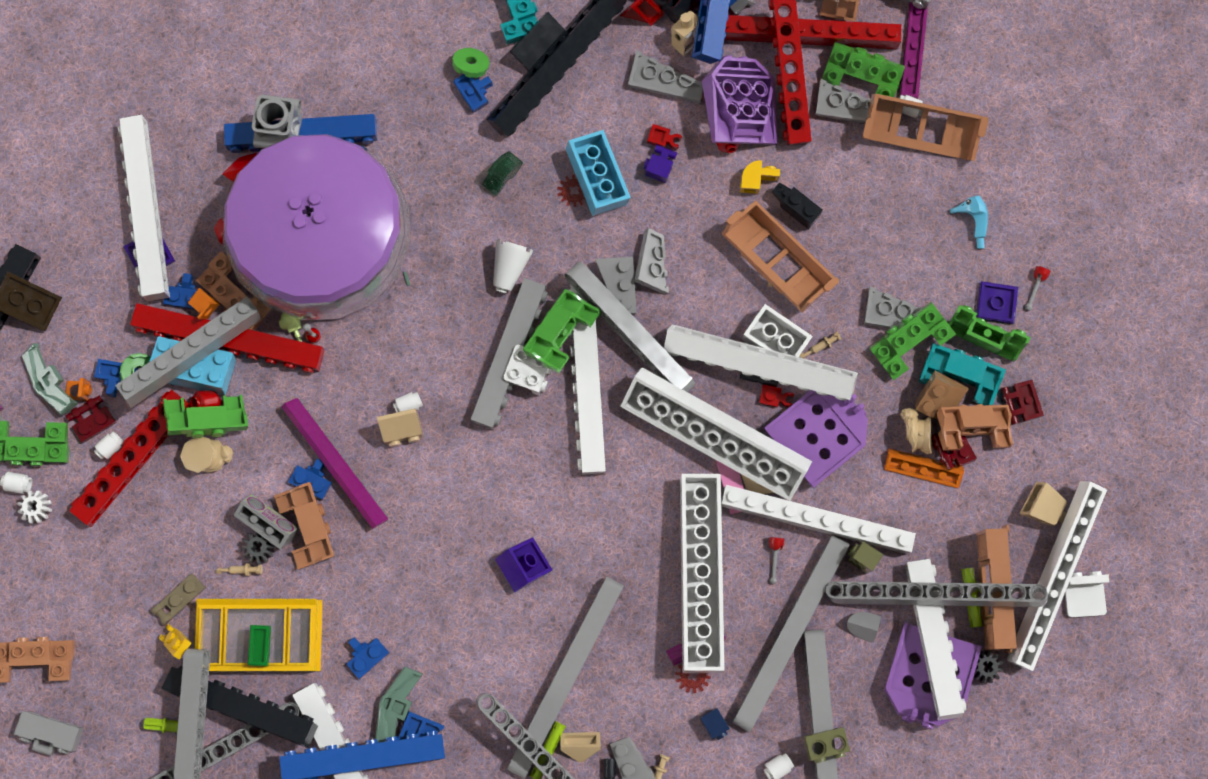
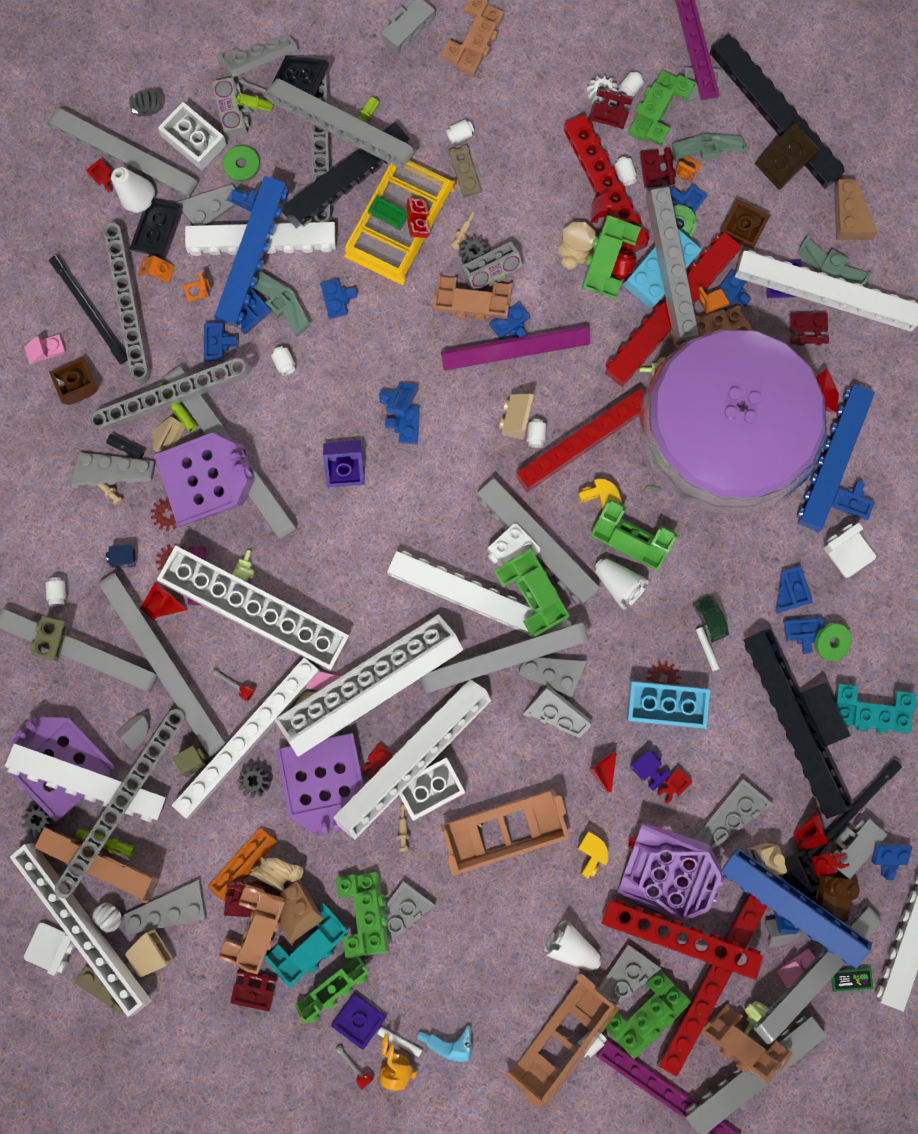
camera: 120 degrees right, 0 degrees up
yellow hinge [158,624,191,660] -> none
light grey piece [252,94,303,149] -> none
red hinge [303,324,321,344] -> none
black hinge [772,183,823,230] -> none
none -> dark tan plate [74,965,123,1014]
none -> white piece [92,903,122,933]
none -> light grey wing [123,880,206,935]
none -> red slope [140,582,187,620]
none -> clear red gear [151,497,176,531]
none -> medium lavender hinge [153,432,254,527]
none -> blue hinge [204,323,238,362]
none -> yellowish green piece [232,550,254,582]
none -> dark grey gear [237,765,271,798]
none -> white brick [271,346,296,376]
none -> white piece [378,1027,422,1057]
none -> blue hinge [379,382,418,416]
none -> light orange hair [379,1034,417,1091]
none -> blue hinge [385,406,419,444]
none -> red slope [407,198,430,238]
none -> white brick [446,119,474,144]
none -> red brick [516,389,652,492]
none -> white cone [544,920,601,972]
none -> yellow brick [578,479,622,511]
none -> dark red plate [588,88,633,129]
none -> red slope [590,193,612,223]
none -> bright green bracket [590,499,678,571]
none -> red slope [590,753,617,793]
none -> white piece [696,627,720,672]
none -> reddish brown slope [720,199,771,248]
none -> blue wing [776,566,813,614]
none -> dark red plate [789,313,829,346]
none -> sand green plate [797,236,872,286]
none -> white bracket [823,523,876,578]
none -> blue hinge [831,481,875,521]
none -> medium nougat wedge [834,179,878,240]

